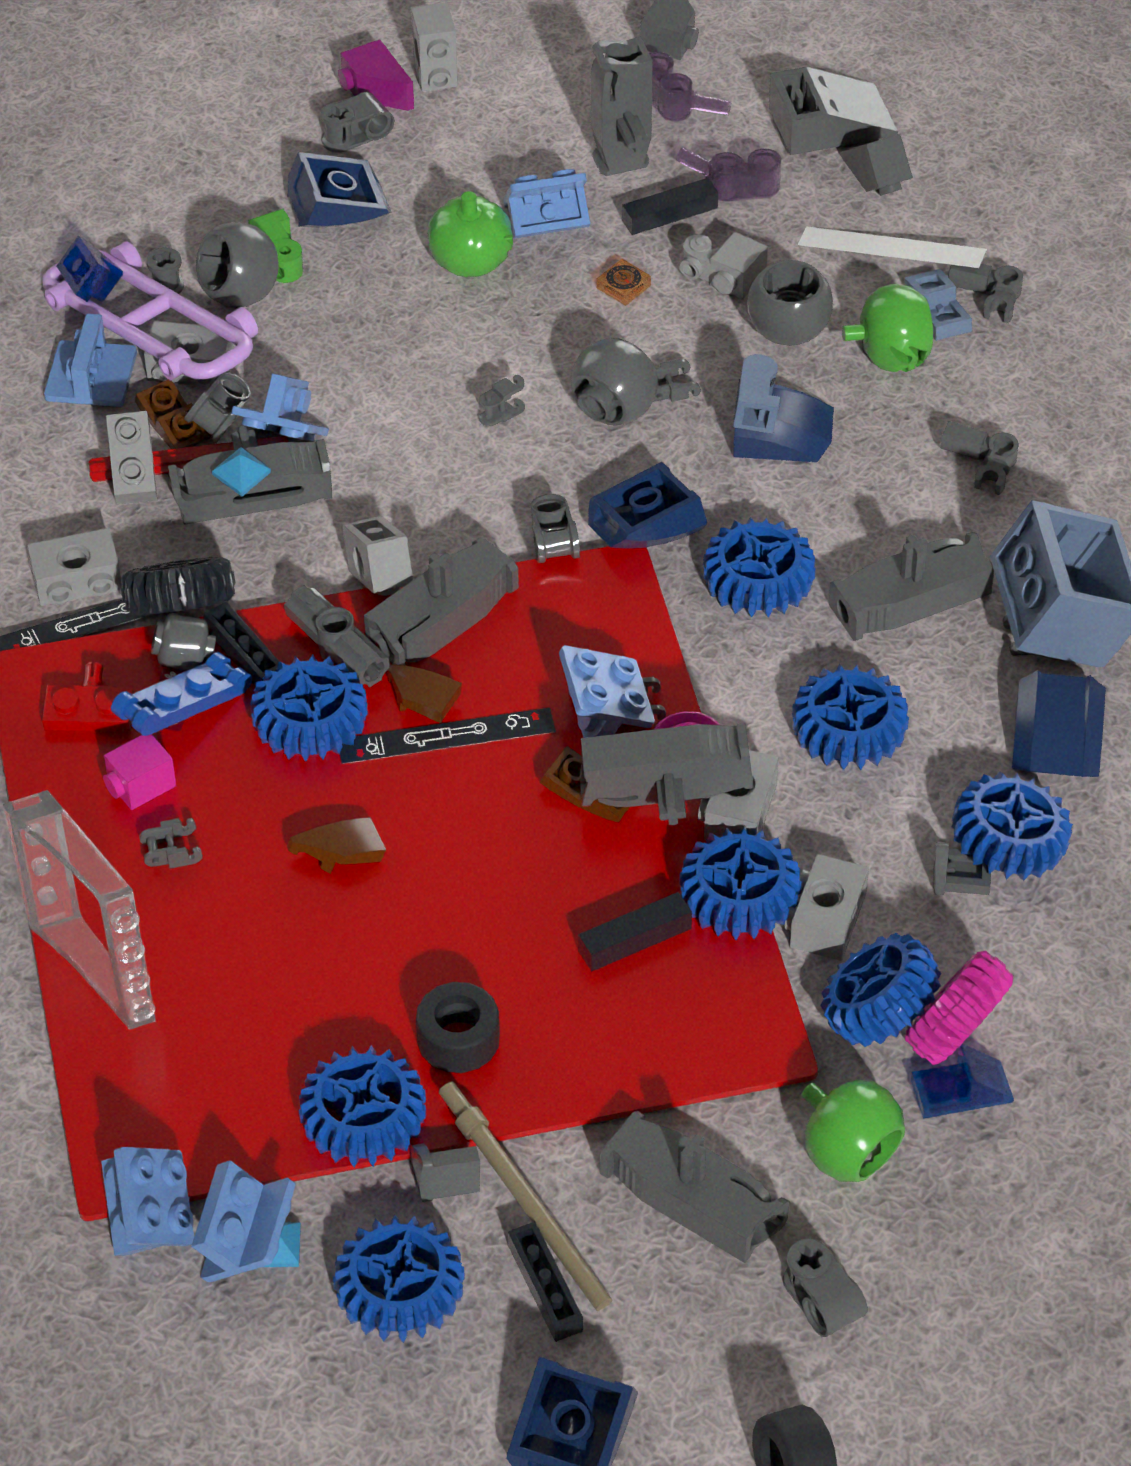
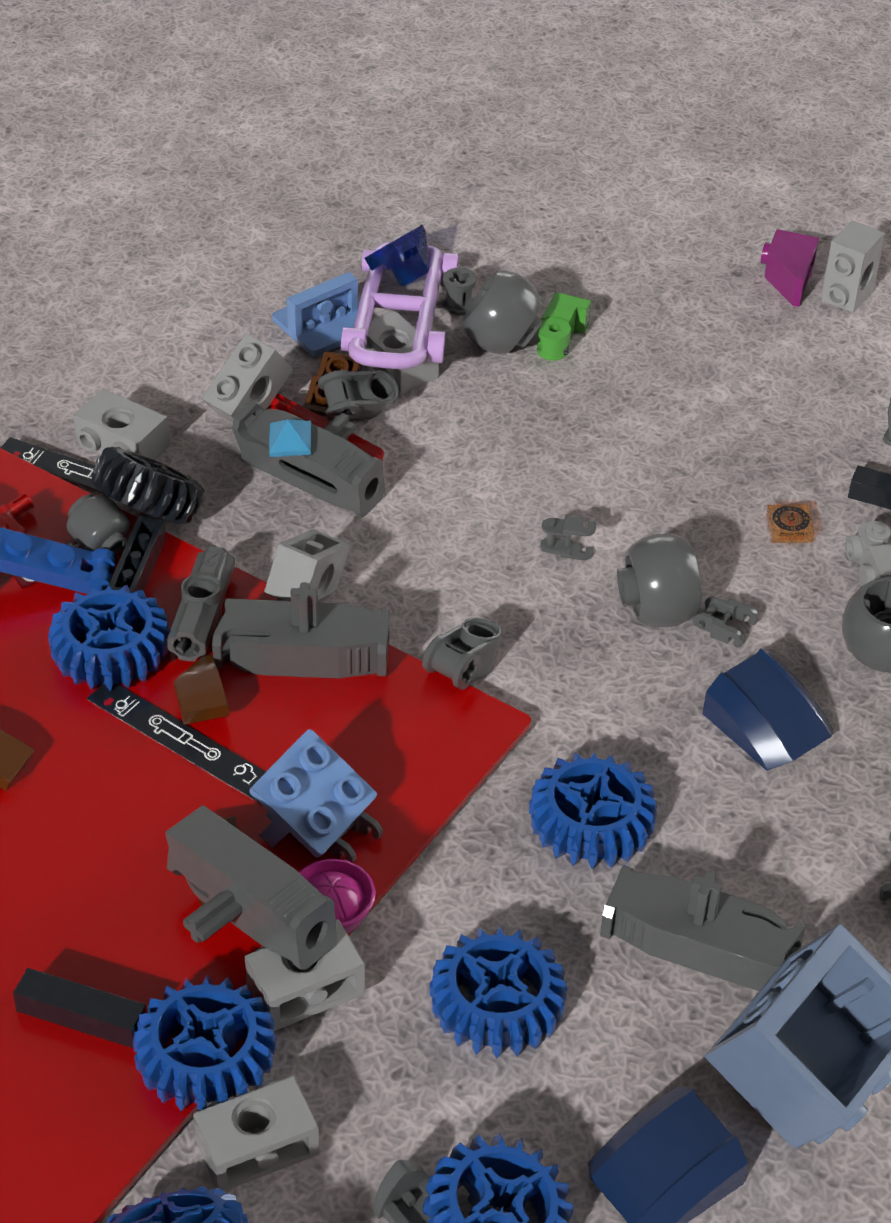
camera: 45 degrees right, 5 degrees down
medium blue bracket [231,373,329,441] -> none
dark blue slope [287,152,392,228] -> none
dark grey piece [321,92,395,153] -> none
bright green piece [427,191,513,277] -> none
medium blue bracket [503,169,590,239] -> none
dark blue slope [588,462,707,548] -> none
sand blue leg [733,354,780,434] -> none

